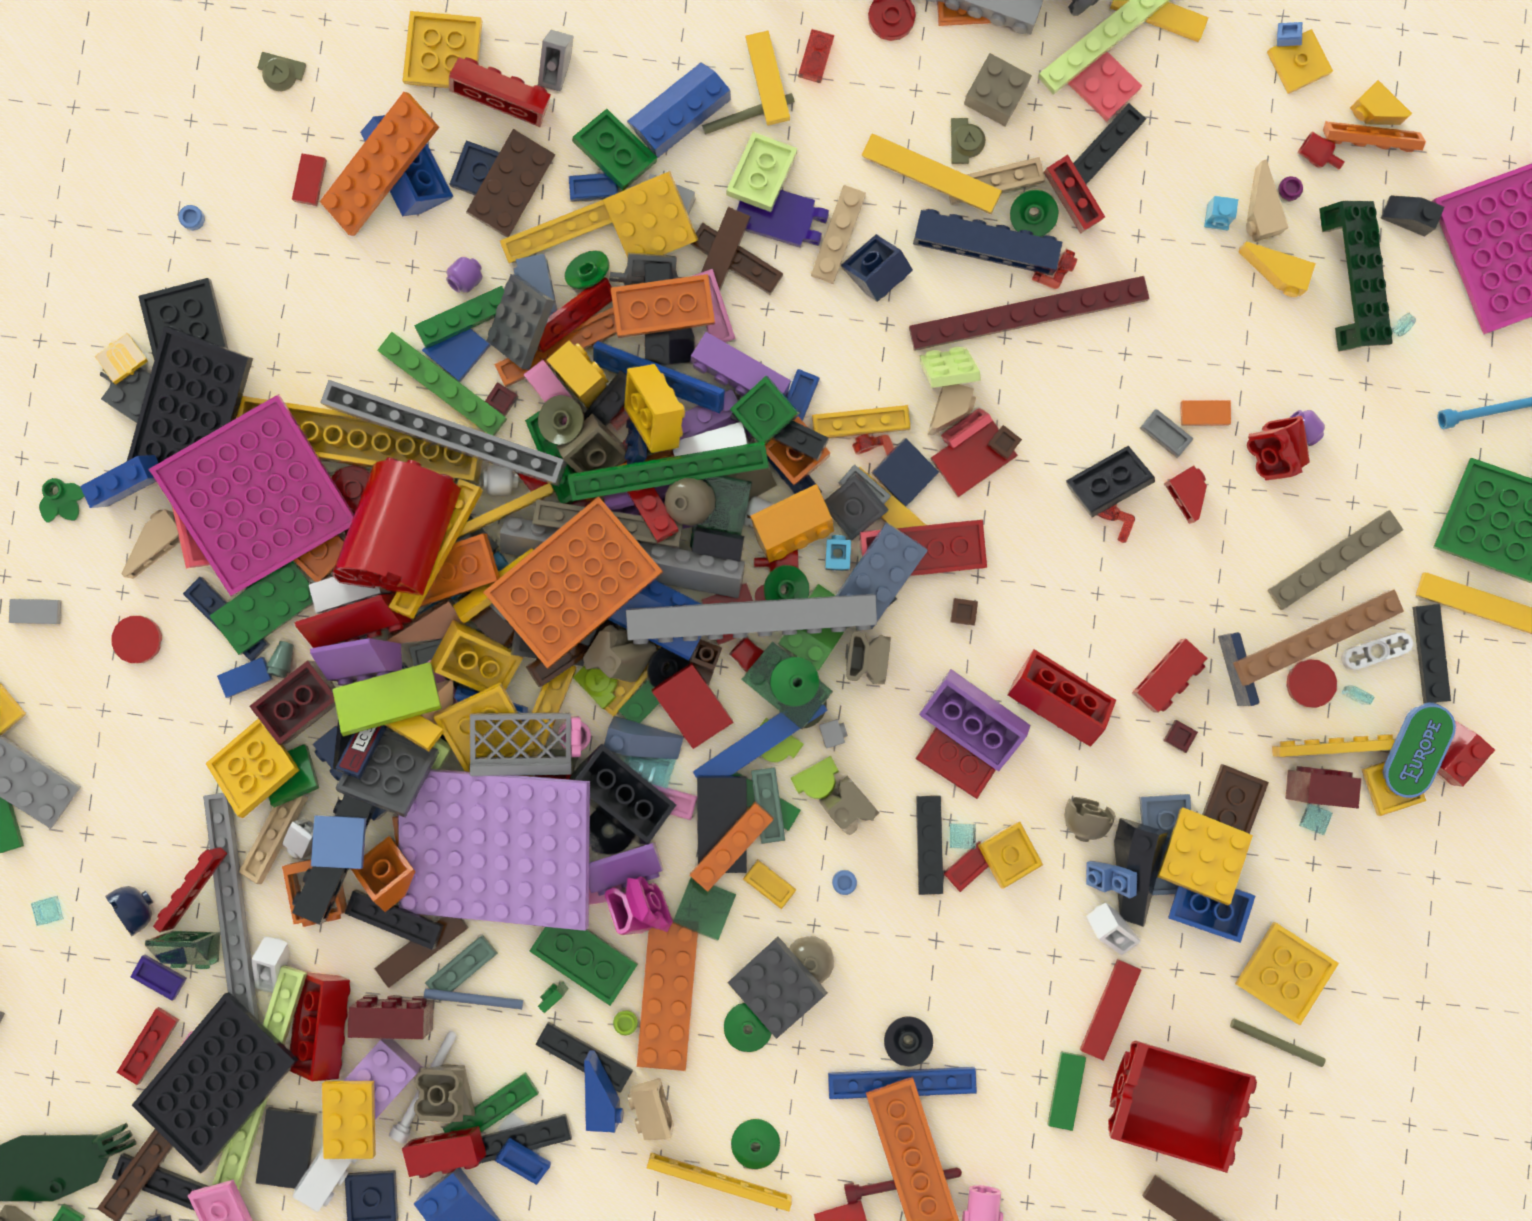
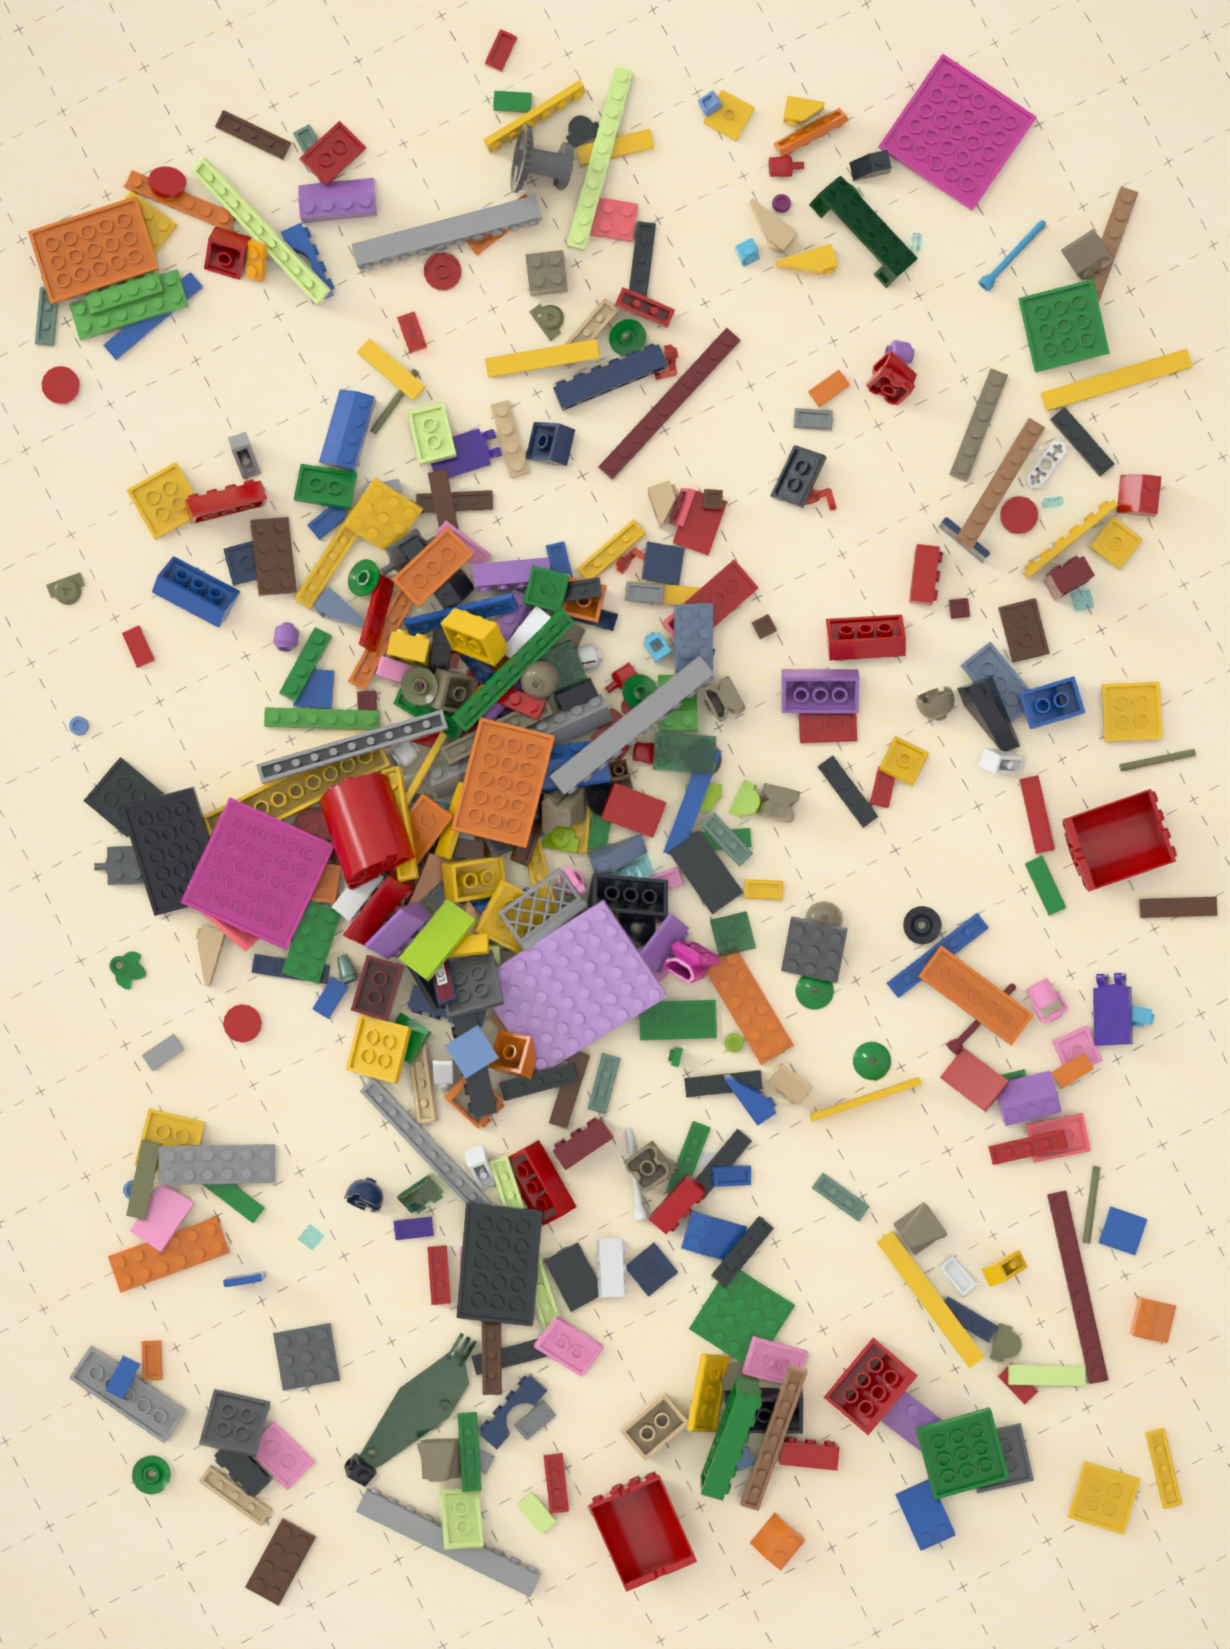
camera: 35 degrees left, 0 degrees up
blue brick [80,455,158,508] -> none
piece [95,333,148,385] -> none
red plate [153,847,228,933] -> none
orange plate [319,91,439,236] -> none
yellow plate [322,1081,376,1159] -> none
lavender brick [344,1039,423,1120] -> none
sand blue bar [424,988,523,1010] -> none
dark grey plate [486,274,555,370] -> none
orange plate [689,801,774,892] -> none
light orange slope [750,484,834,563] -> none
green dish [770,657,819,706] -> none
light grey plate [819,719,848,749] -> none
dark grey tile [824,473,888,540] -> none
medium blue tile [832,870,857,895] -> none
yellowish green plate [920,347,981,388] -> none
clear light blue tile [950,823,976,849] -> none
medium blue slope [1086,861,1137,898] -> none
yellow plate [1157,807,1253,905] -> none
red slope [1164,465,1207,524] -> none
green tile [1383,703,1456,798] -> none

